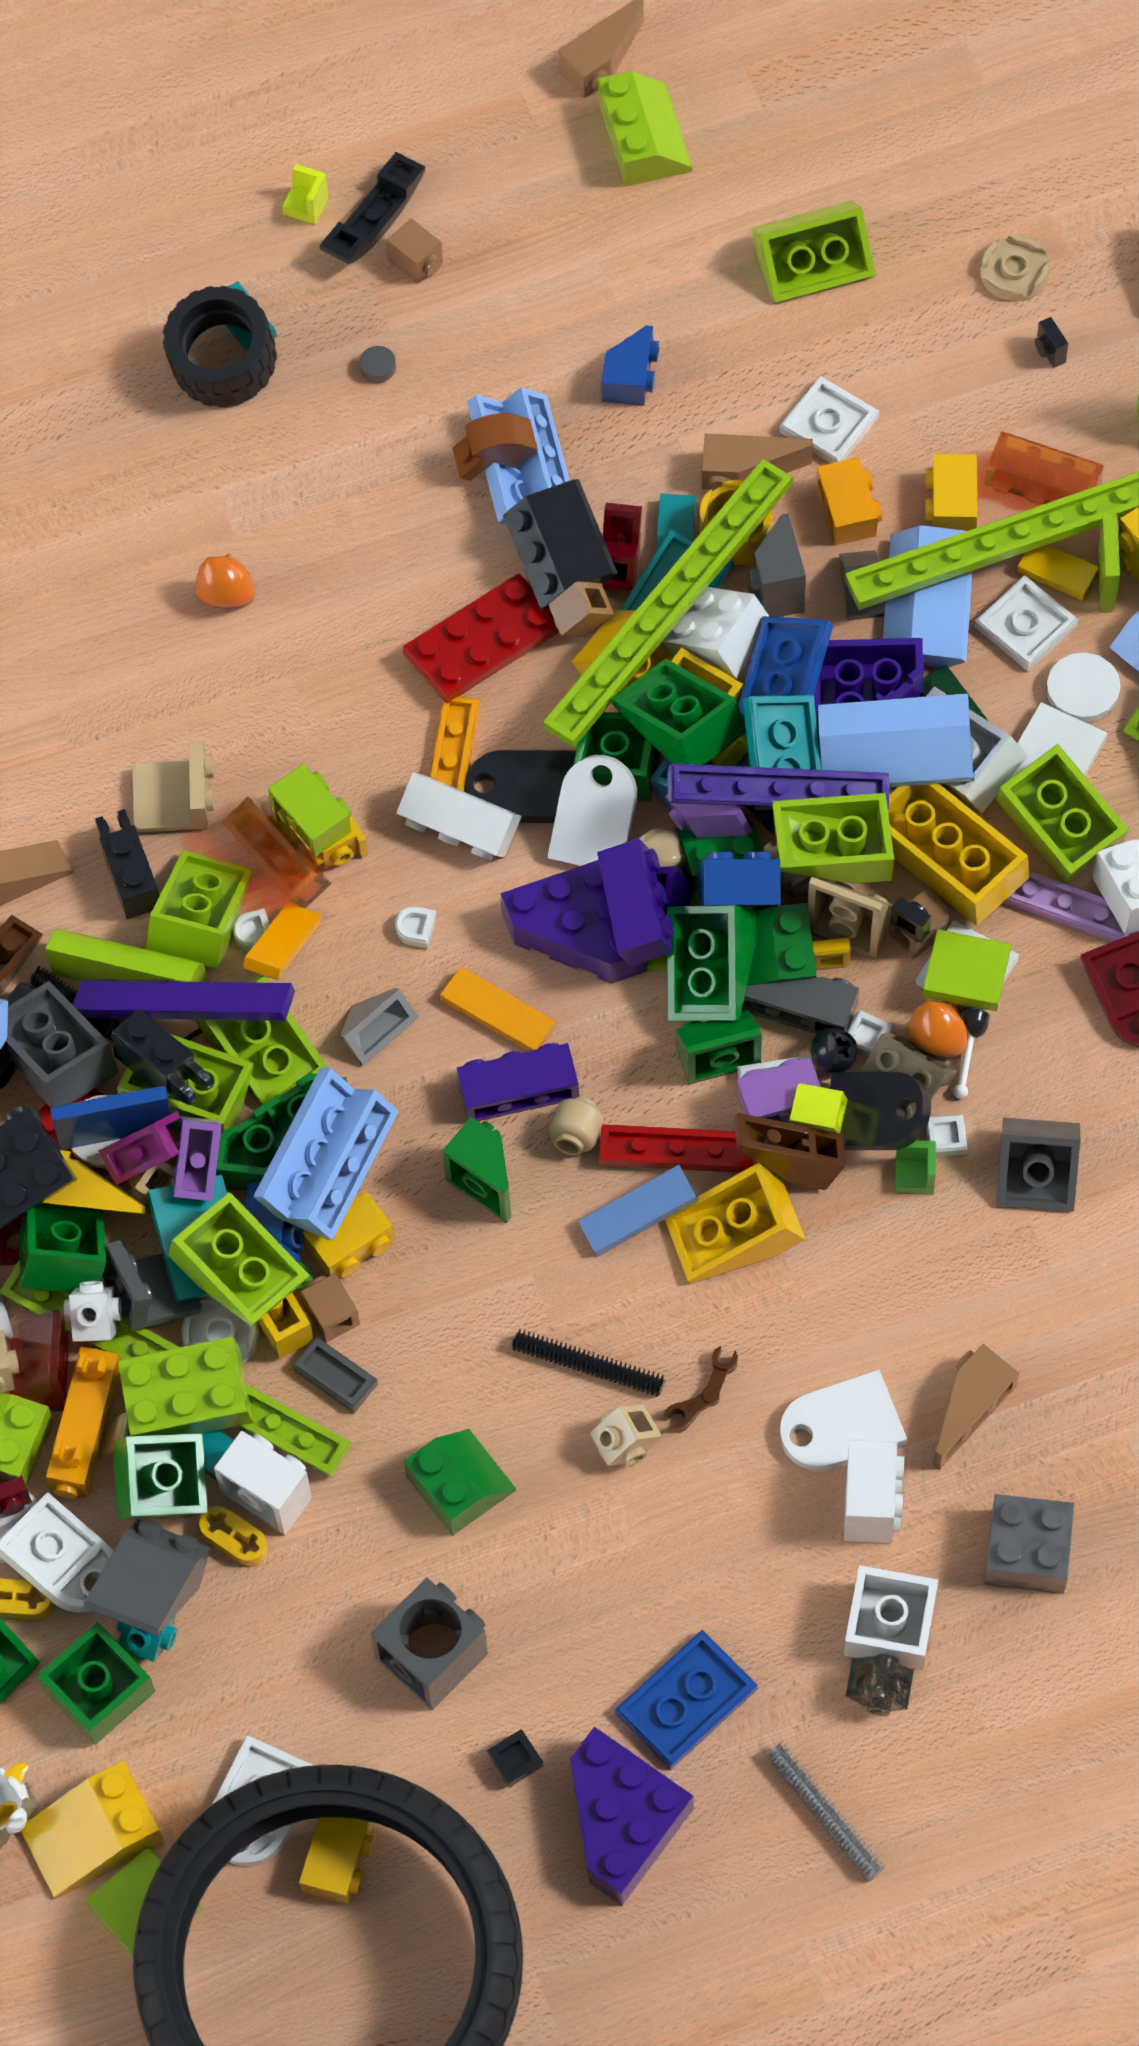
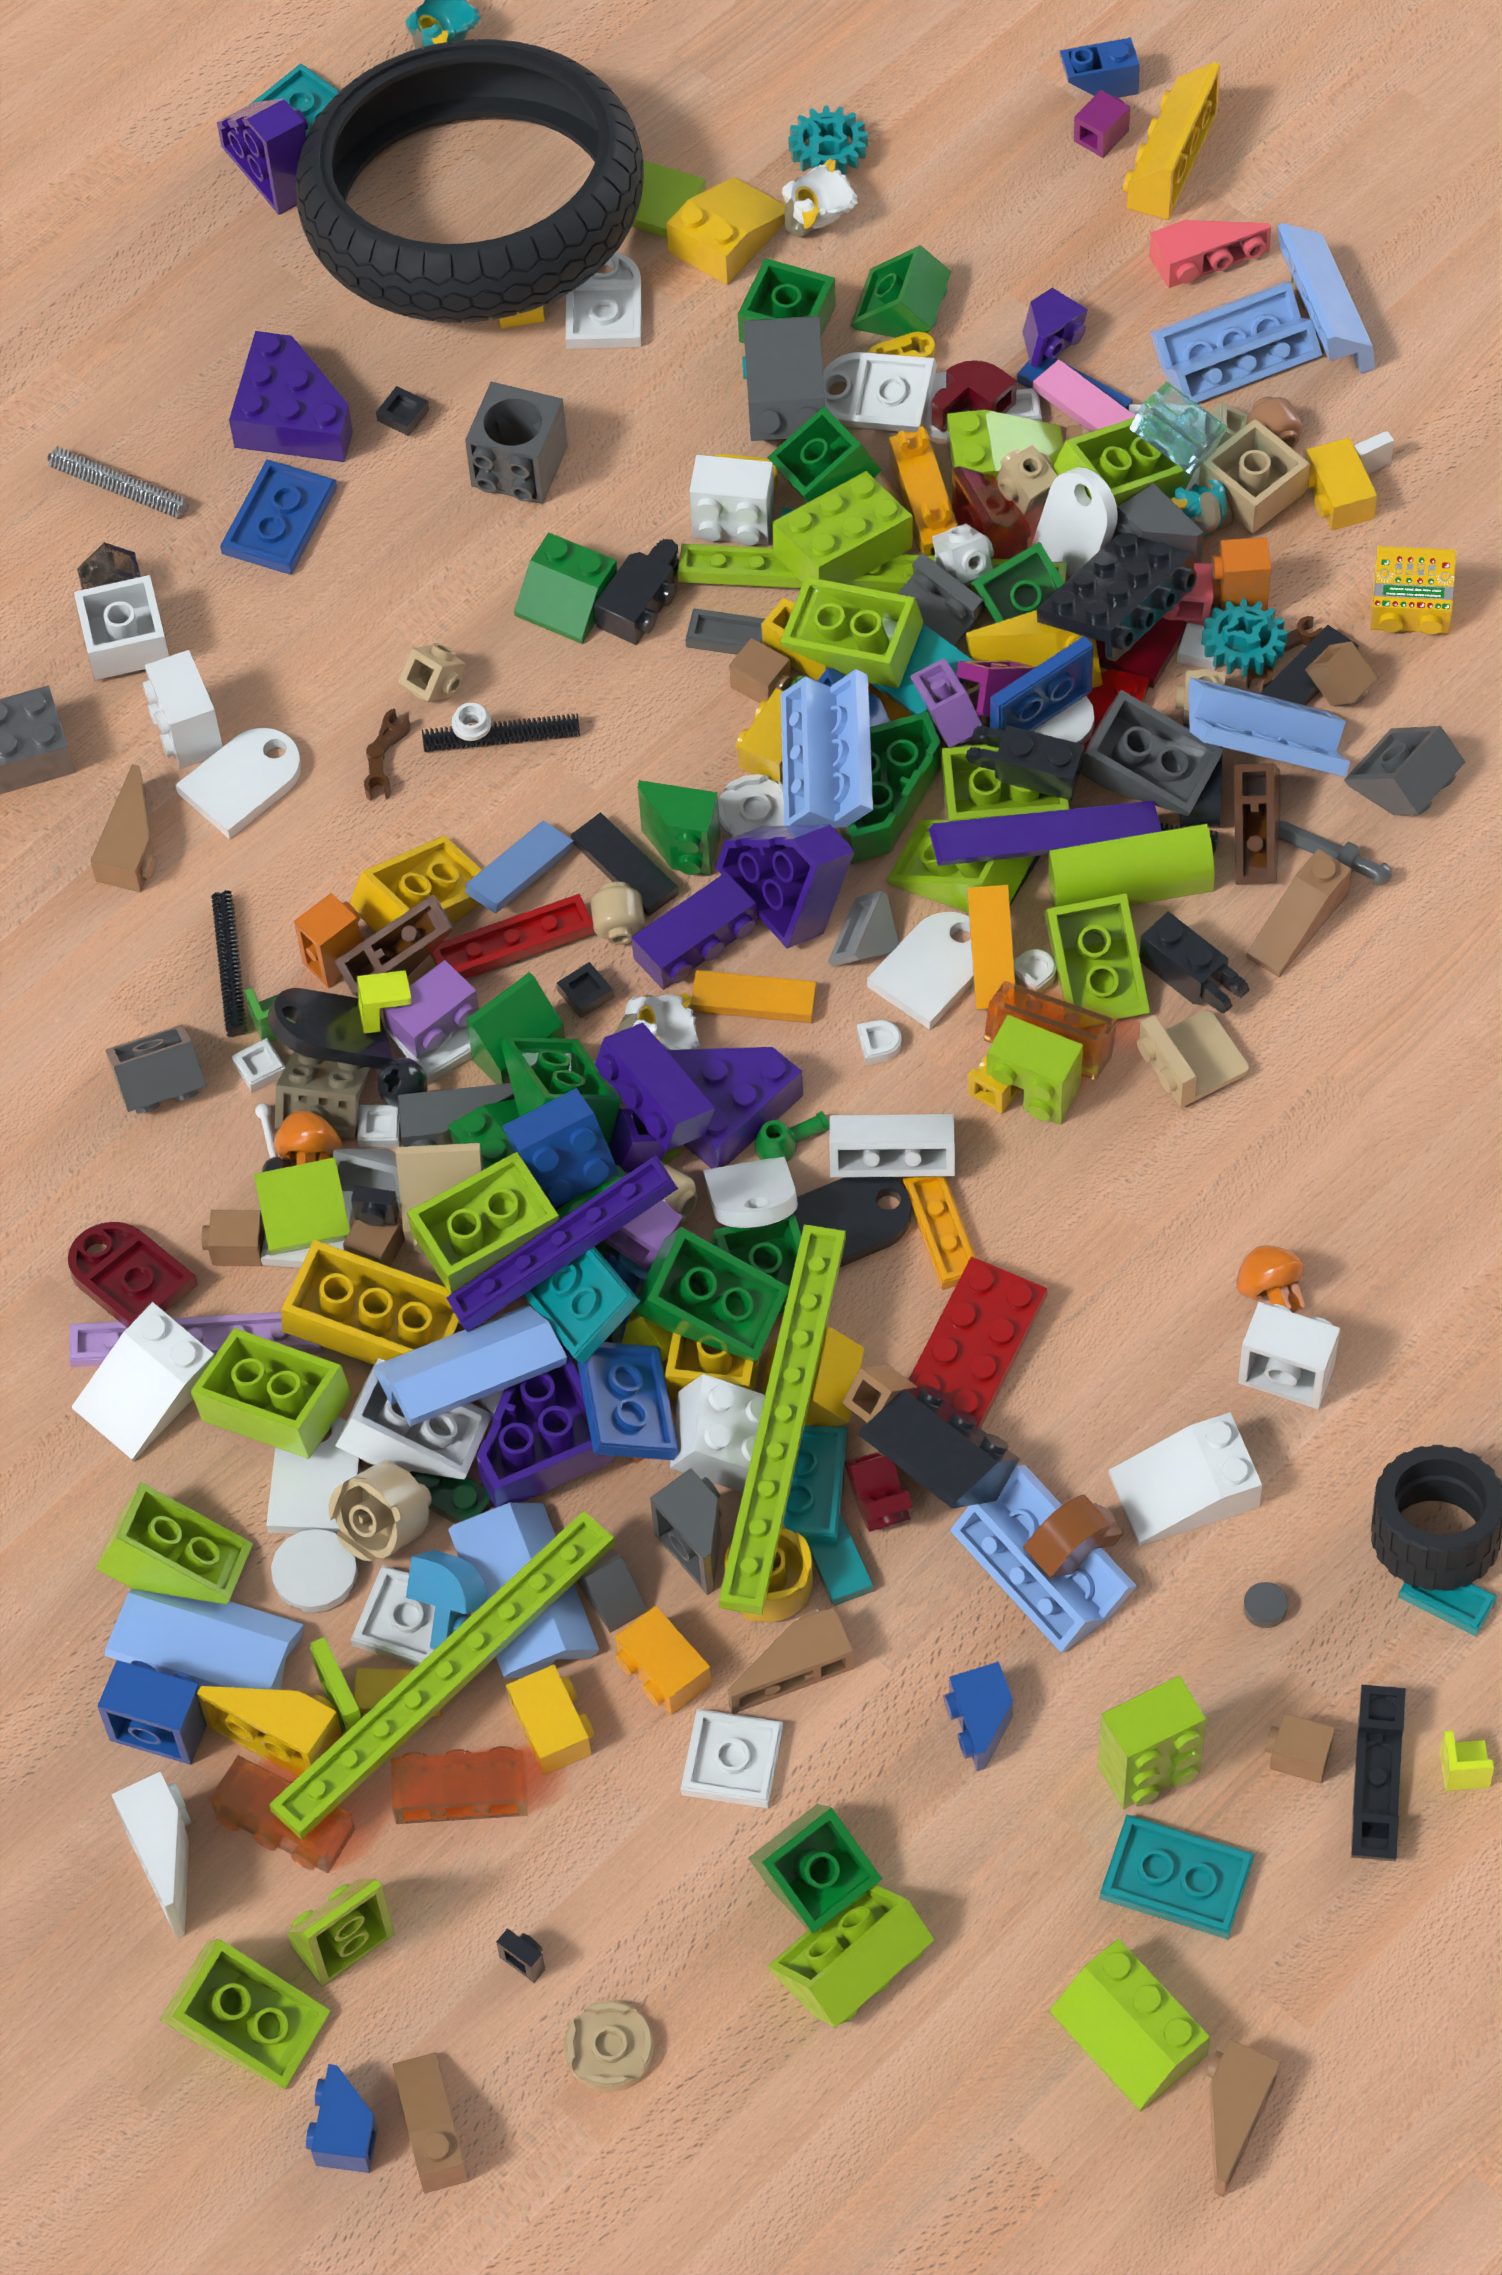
camera: 155 degrees right, 5 degrees down
none -> medium nougat brick [201,1209,265,1266]
none -> black axle [211,890,248,1038]
none -> orange brick [294,893,364,988]
none -> tan brick [329,1460,432,1561]
none -> light grey slope [332,1148,401,1208]
none -> dark azure brick [406,1550,487,1650]
none -> white plate [452,703,491,741]
none -> black plate [557,962,614,1018]
none -> black tile [570,812,679,917]
none -> black hinge [594,538,679,645]
none -> white hair [614,993,700,1050]
none -> dark purple brick [716,824,855,949]
none -> white tile [718,774,784,839]
none -> green slope [748,1804,882,1934]
none -> green bar [755,1111,830,1162]
none -> white tile [867,912,974,1030]
none -> lime brick [1098,1675,1206,1809]
none -> teal tile [1099,1814,1255,1940]
none -> white slope [1108,1412,1262,1547]
none -> white brick [1238,1302,1340,1410]

